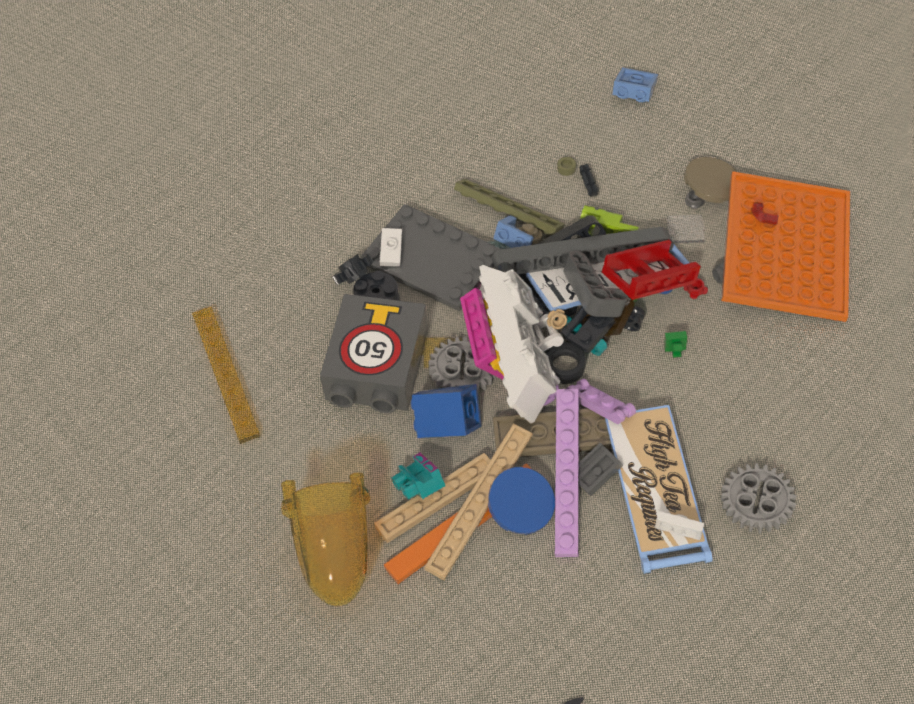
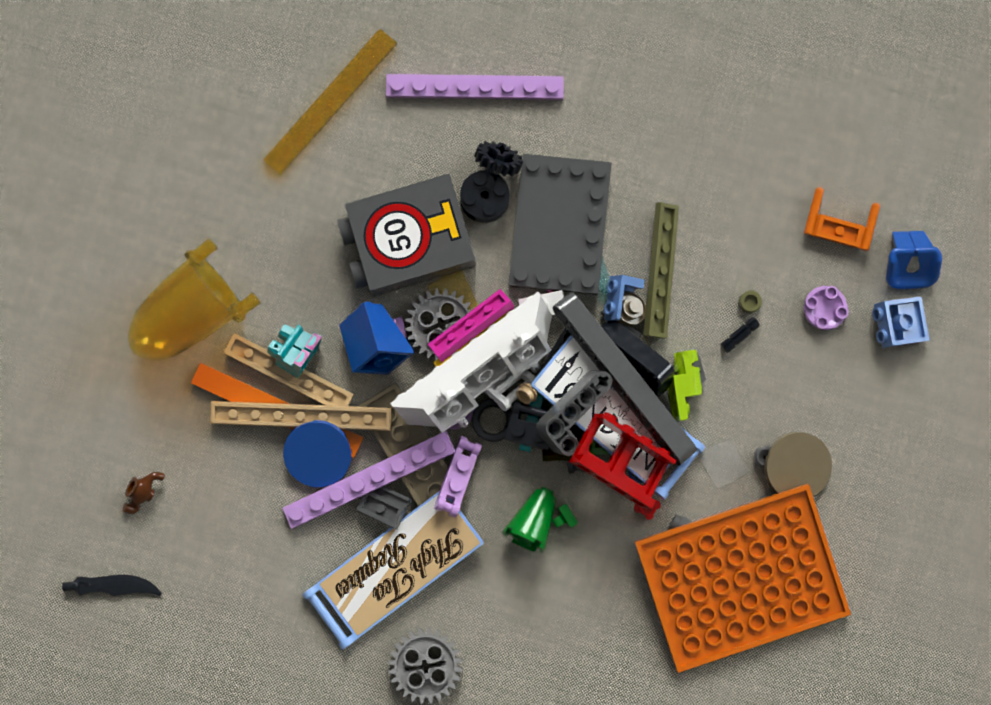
camera: 60 degrees right, 30 degrees up
white plate [380,228,402,266] -> none
white plate [655,511,704,540] -> none
clear red arm [751,202,779,225] -> none
none -> reddish brown piece [122,472,165,514]
none -> lavender plate [386,74,564,100]
none -> green cone [502,487,556,553]
none -> lavender dish [803,286,849,330]
none -> orange plate [804,187,880,251]
none -> blue piece [886,231,942,289]

